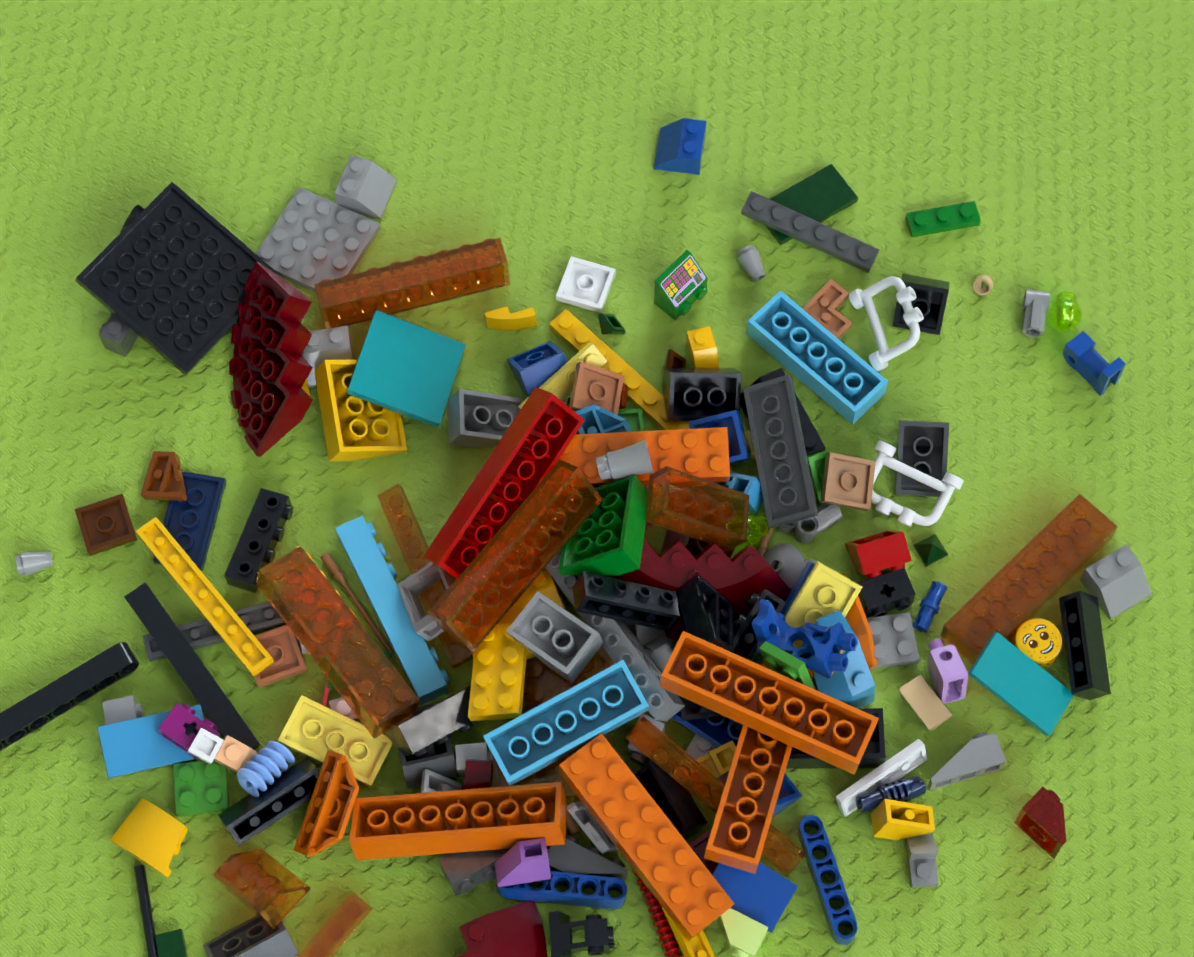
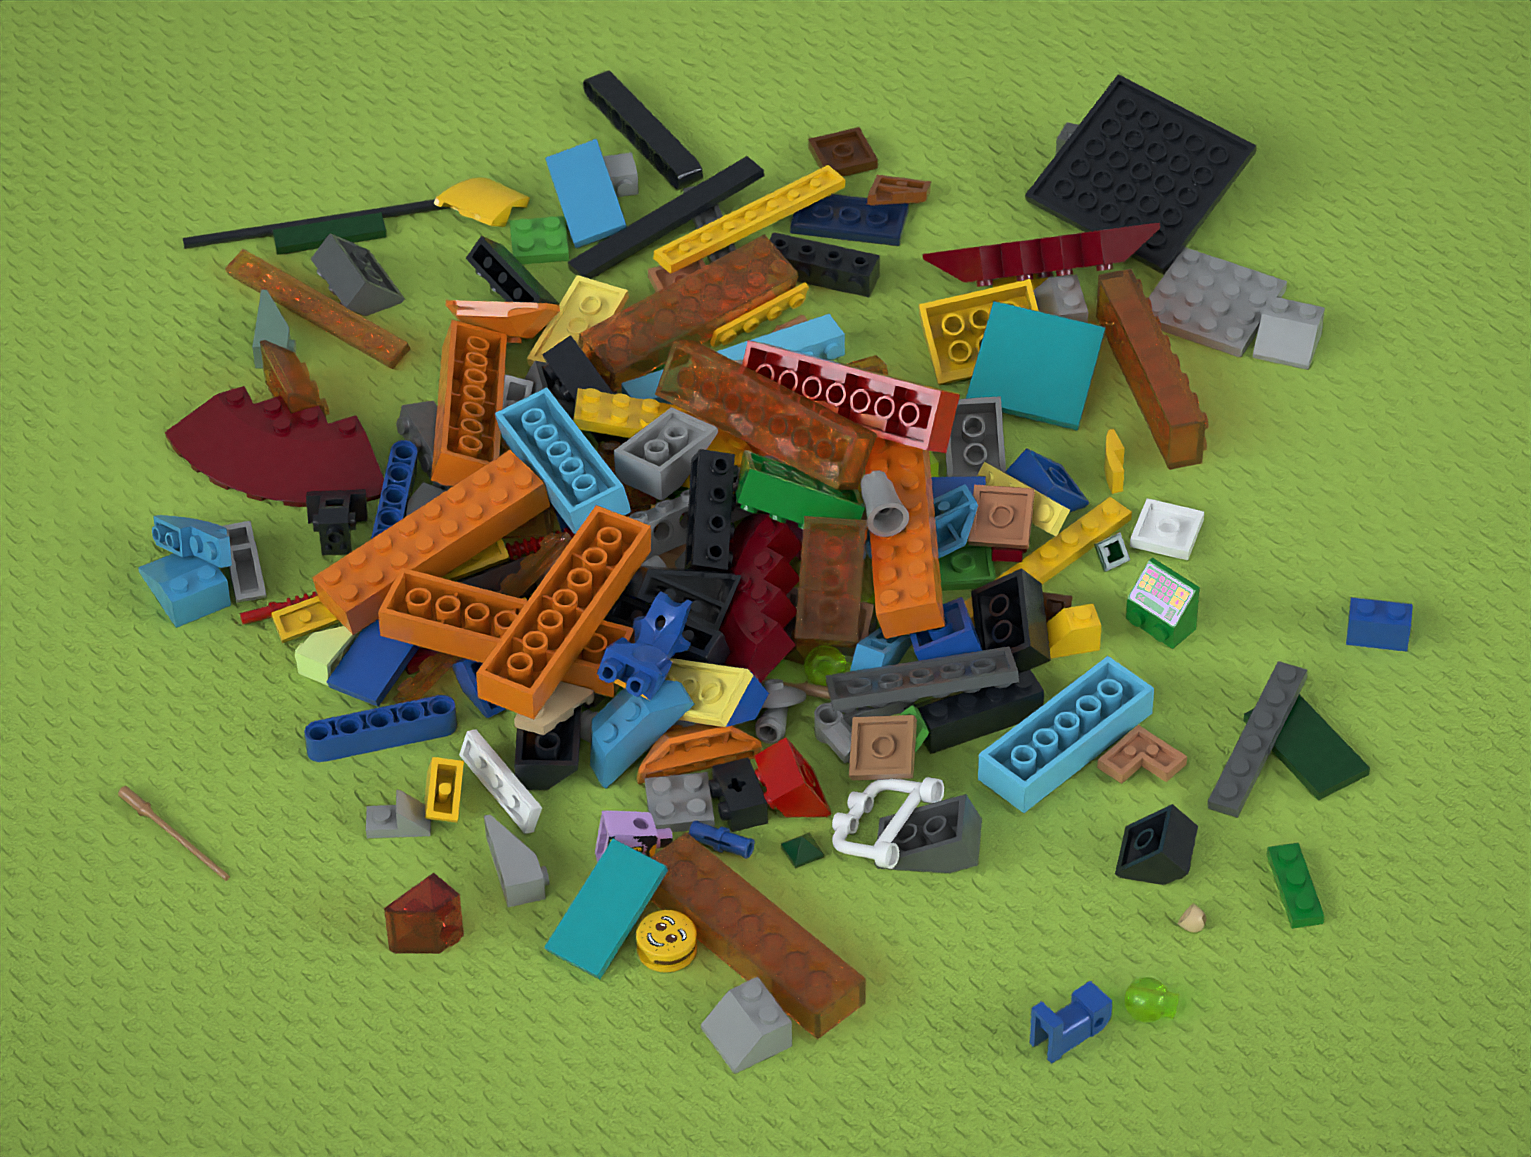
camera: 90 degrees right, 20 degrees down
light grey cone [15,551,53,577] -> none
magenta brick [156,703,219,761] -> none
white plate [187,728,224,764] -> none
clear orange slope [213,849,311,929] -> none
light nougat slope [214,735,258,773] -> none
light blue piece [237,741,295,797] -> none
medium lavender slope [494,838,551,887] -> none
light grey cone [736,245,766,282] -> none
bright green wing [759,641,816,690] -> none
white bar [849,276,924,372] -> none
dark blue hinge [855,776,926,813] -> none
tan slope [898,675,953,731] -> none
light grey piece [1022,289,1051,338] -> none
black brick [1059,591,1111,700] -> none

